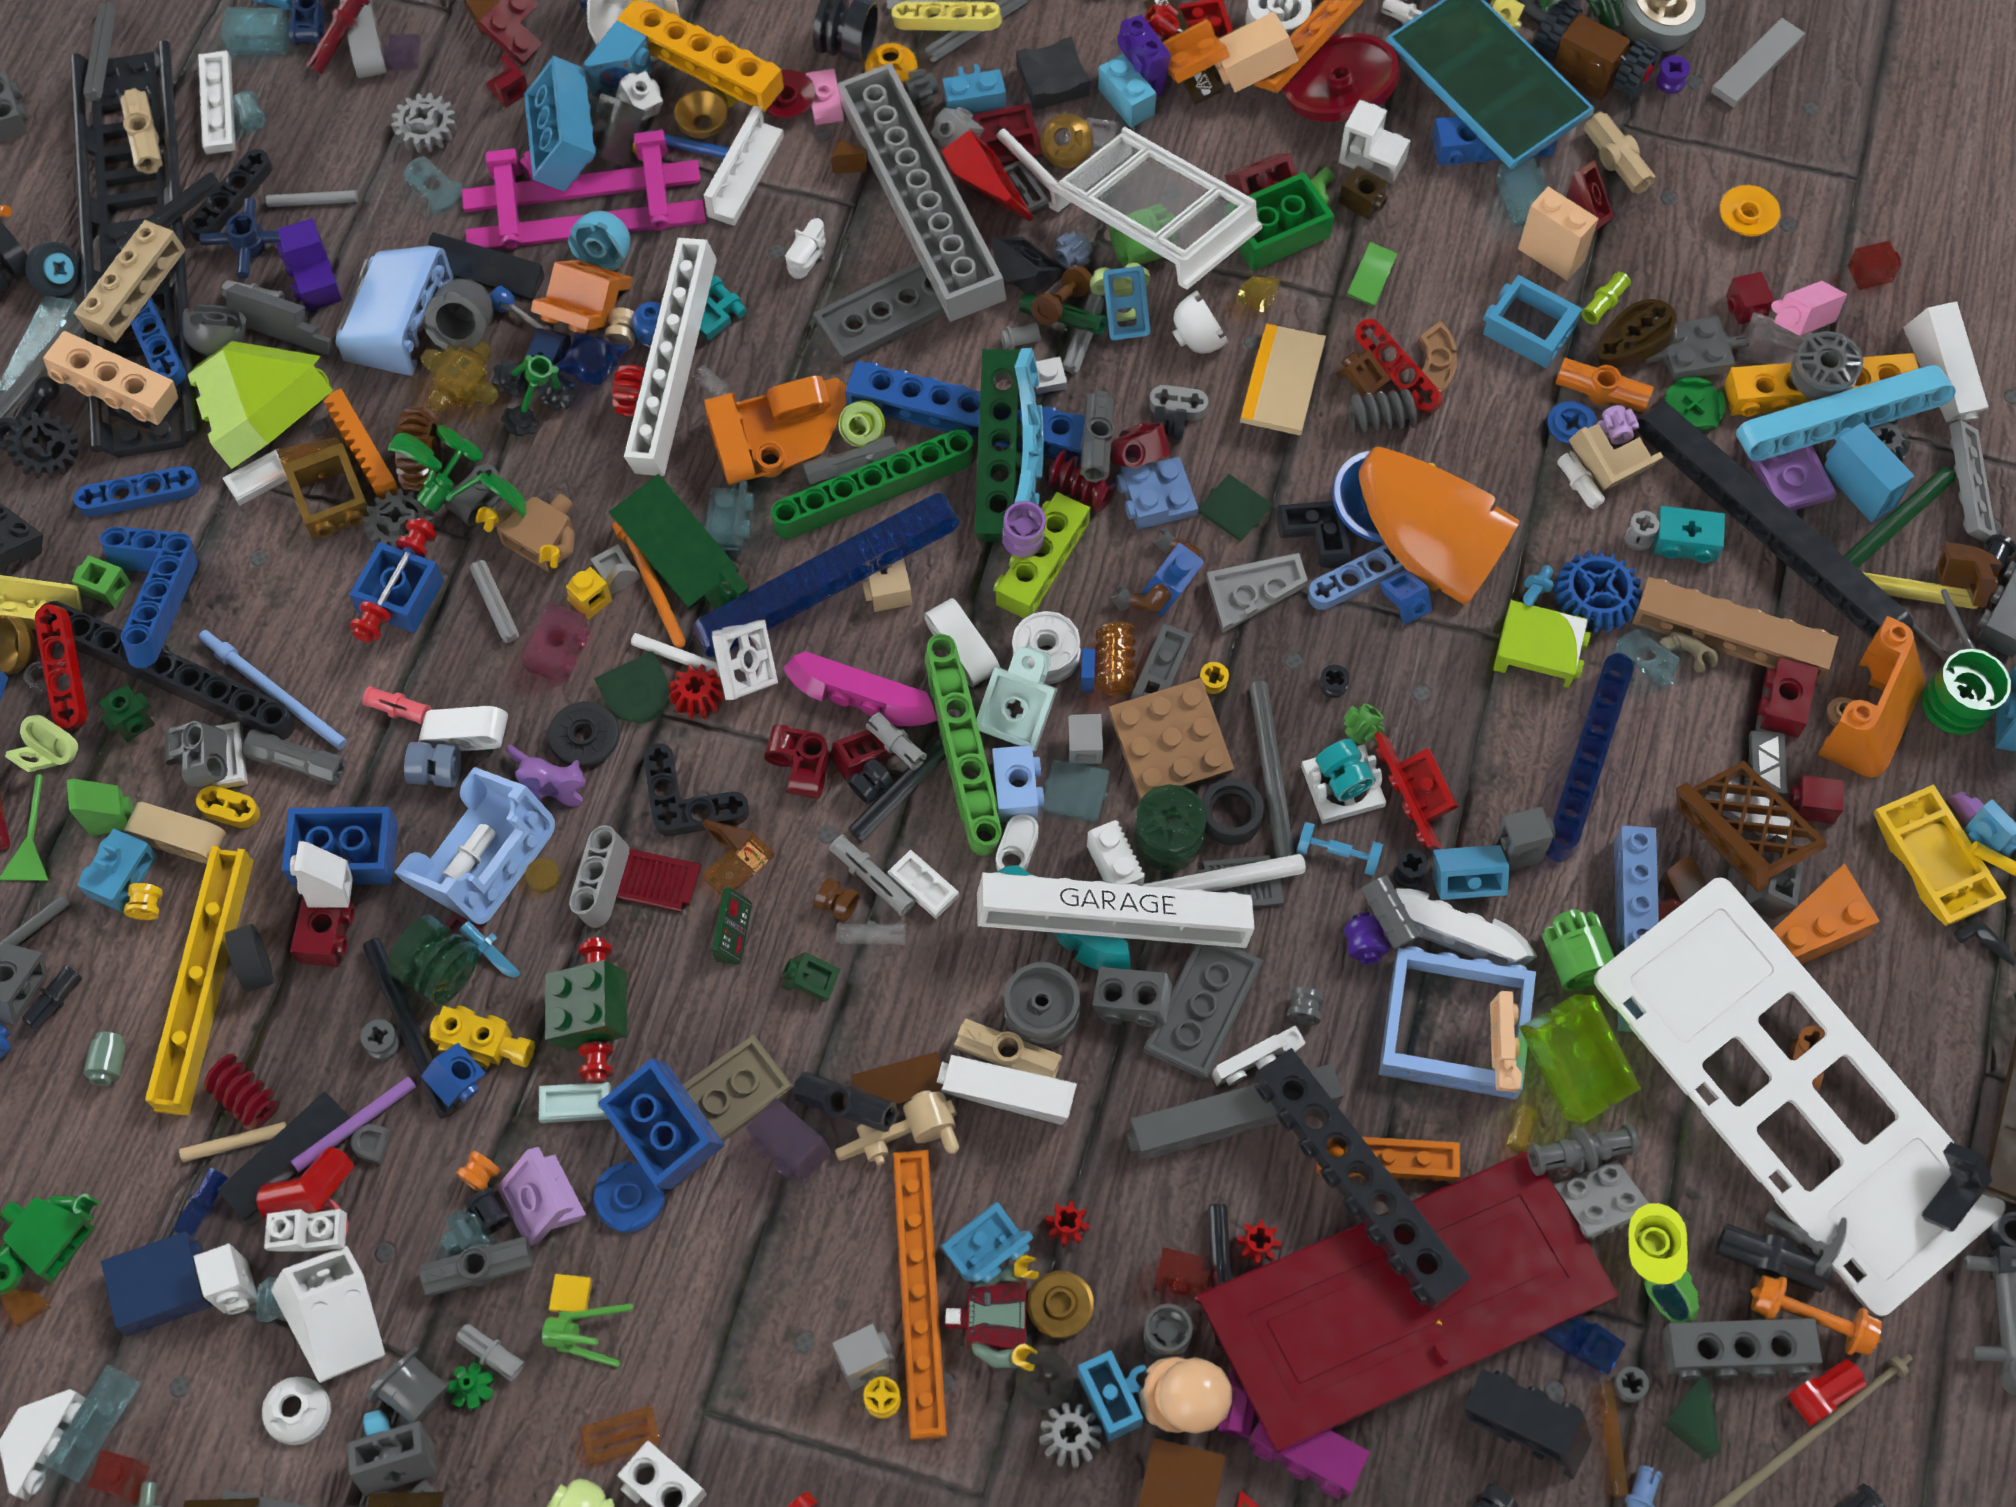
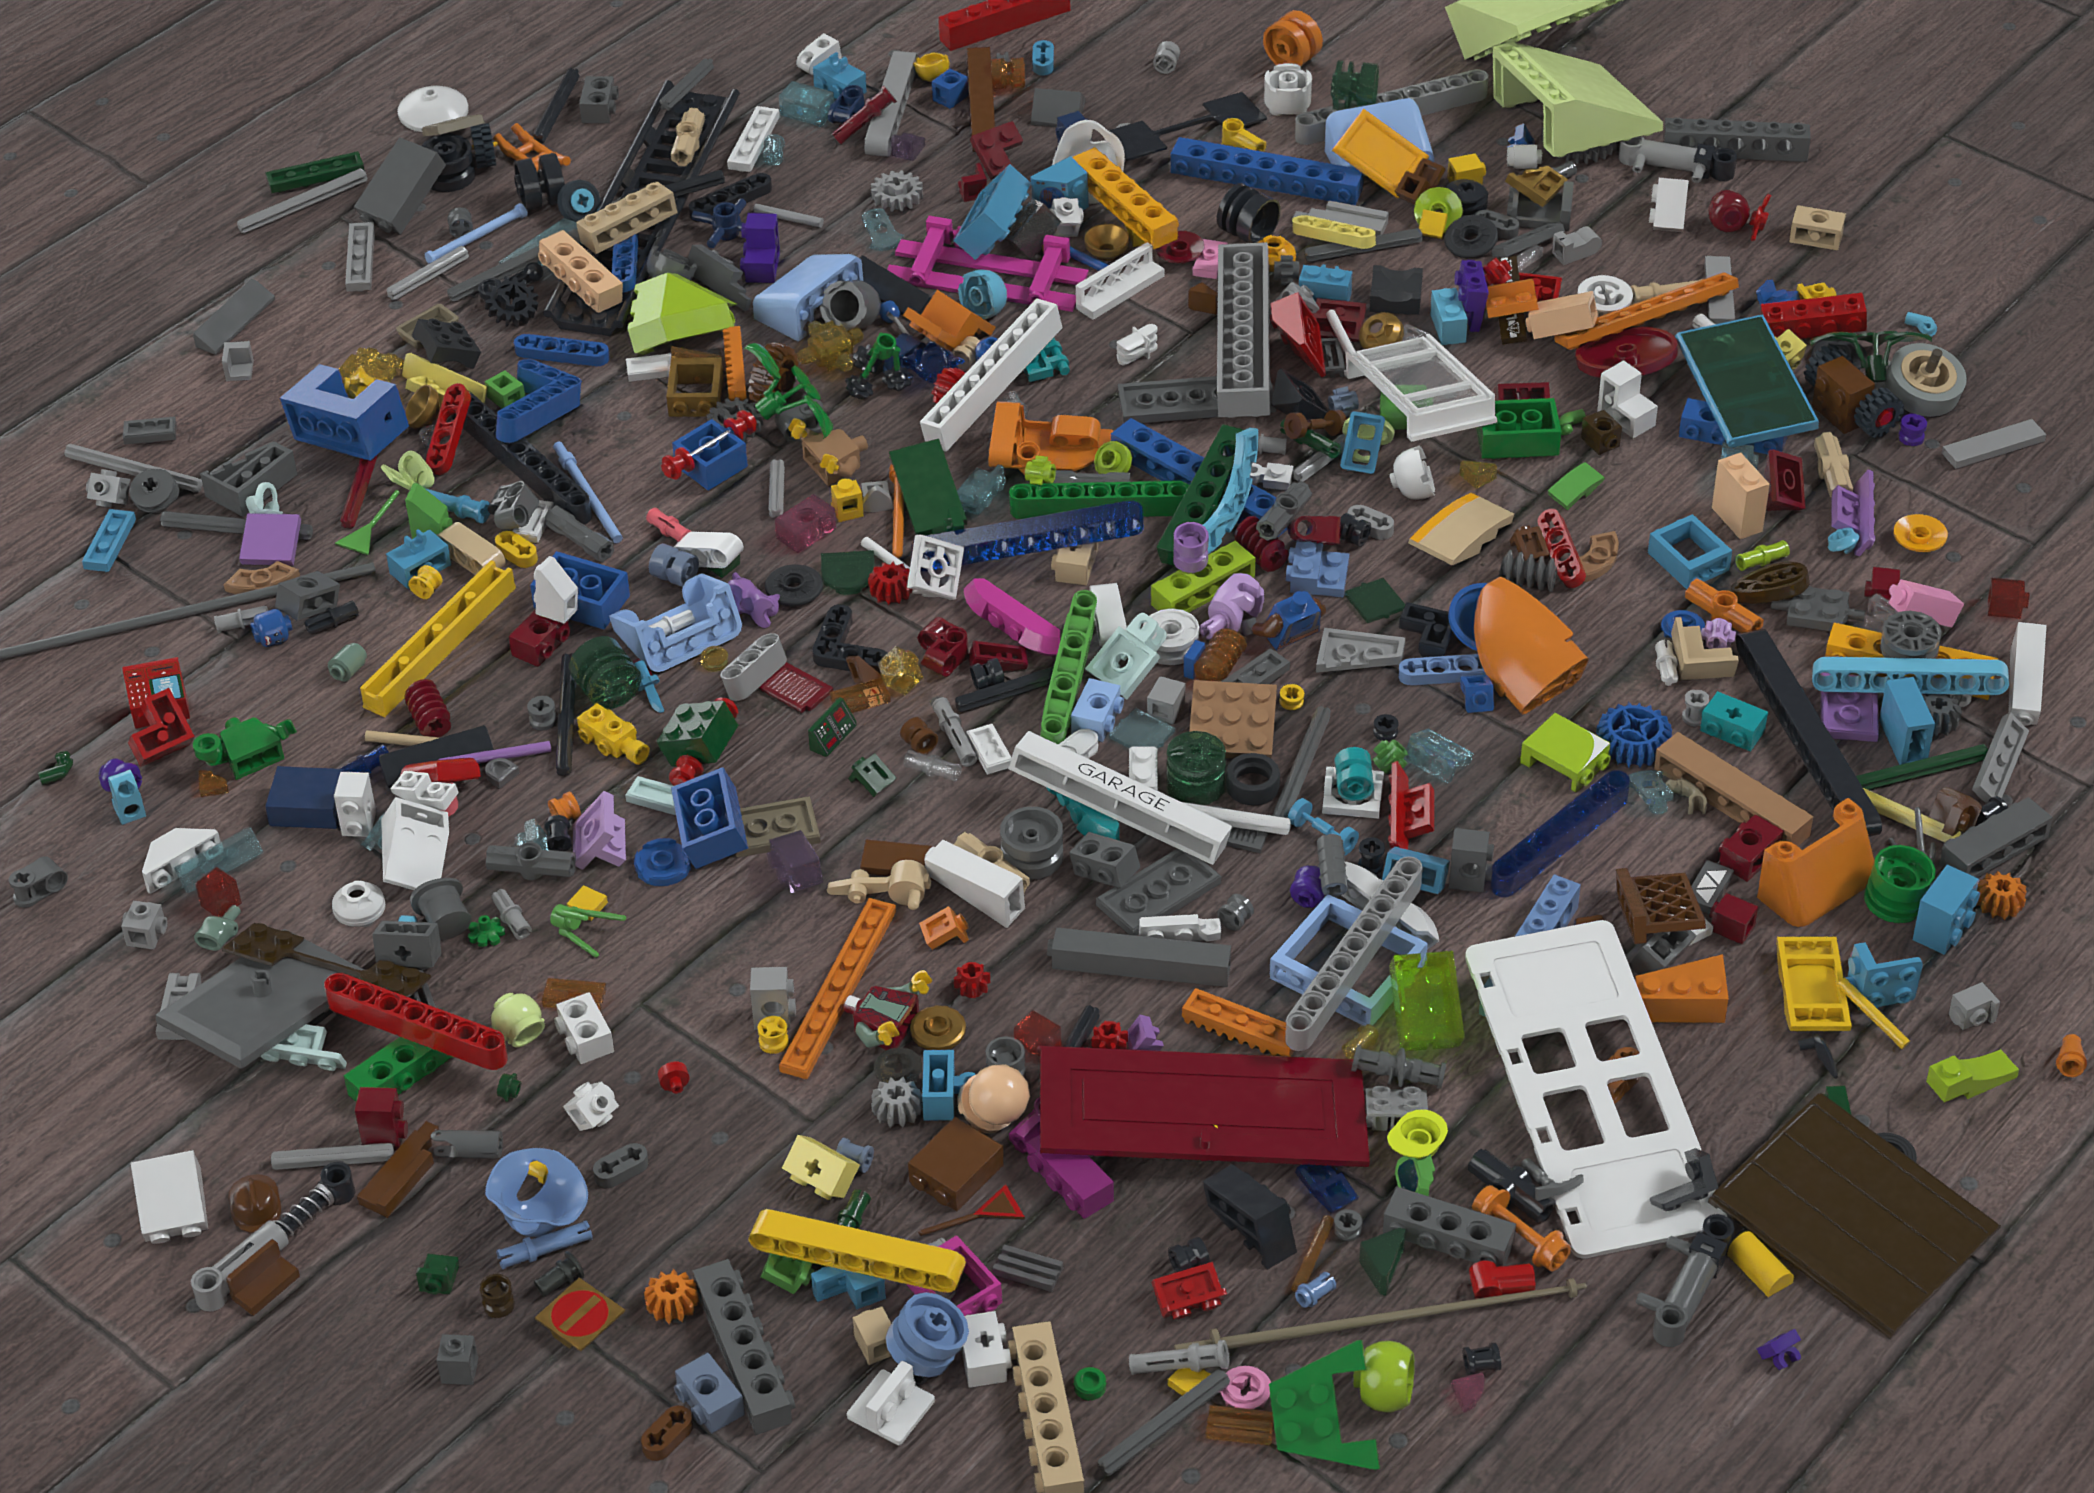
camera: 25 degrees right, 20 degrees down
dark green brick [99,684,155,742] -> none
black tyre [225,924,274,993] -> none
blue brick [421,1043,486,1107] -> none
black piece [792,1071,898,1132] -> none
light grey pin [866,712,927,770] -> none
dark azure bracket [939,1202,1033,1283] -> none
black brick [1255,1048,1471,1311] -> none
light nougat hinge [1490,991,1522,1092] -> none
dark azure piece [1523,565,1554,606] -> none
bright green gear [1541,909,1615,991] -> none
green tile [1663,377,1726,434] -> none
none -> dark azure pin [425,488,490,524]
none -> clear yellow brick [878,646,923,696]
none -> orange bracket [919,906,969,950]
none -> lime gear [1025,455,1056,485]
none -> medium lavender tile [1127,1015,1164,1051]
none -> lavender piece [1199,573,1264,640]
none -> light grey beam [1285,857,1422,1051]
none -> clear light blue bracket [1404,728,1474,783]
none -> medium azure hat [1828,528,1860,554]
none -> medium lavender bracket [1832,469,1875,556]

